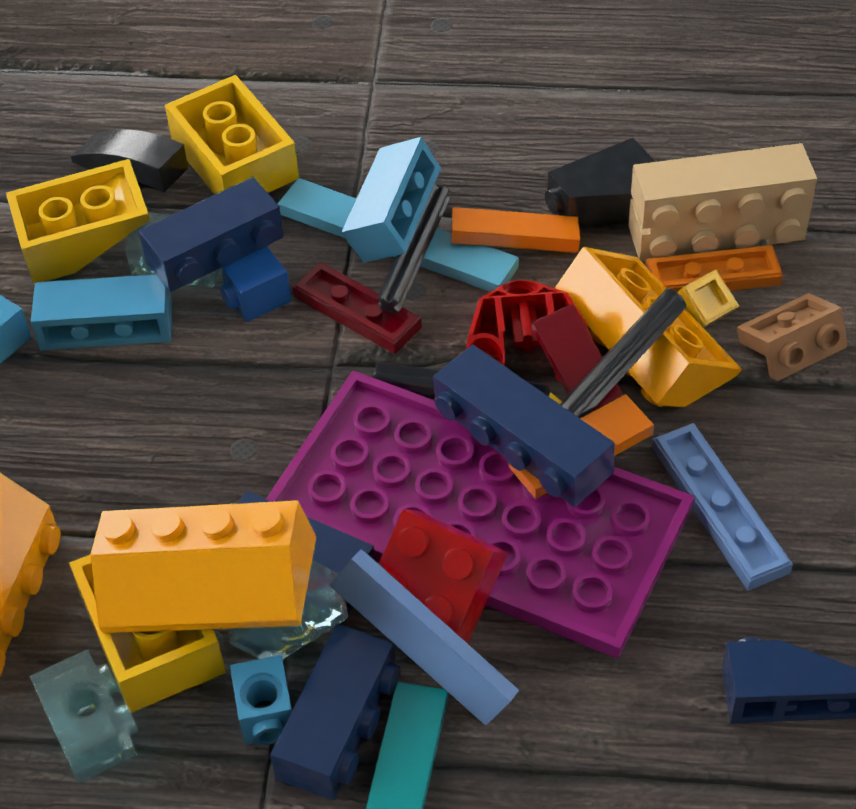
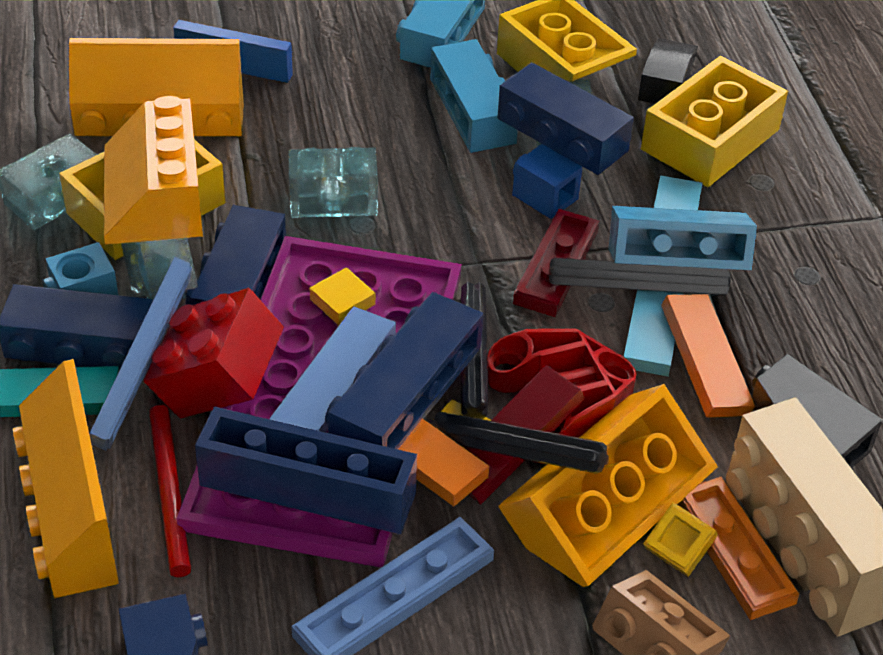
camera: 70 degrees right, 5 degrees down
none -> light orange slope [13,359,119,598]
none -> red bar [149,405,191,578]
none -> dark blue brick [195,407,417,534]
none -> medium blue tile [270,306,396,433]
none -> clear light blue brick [289,147,378,218]
none -> yellow tile [309,267,376,326]

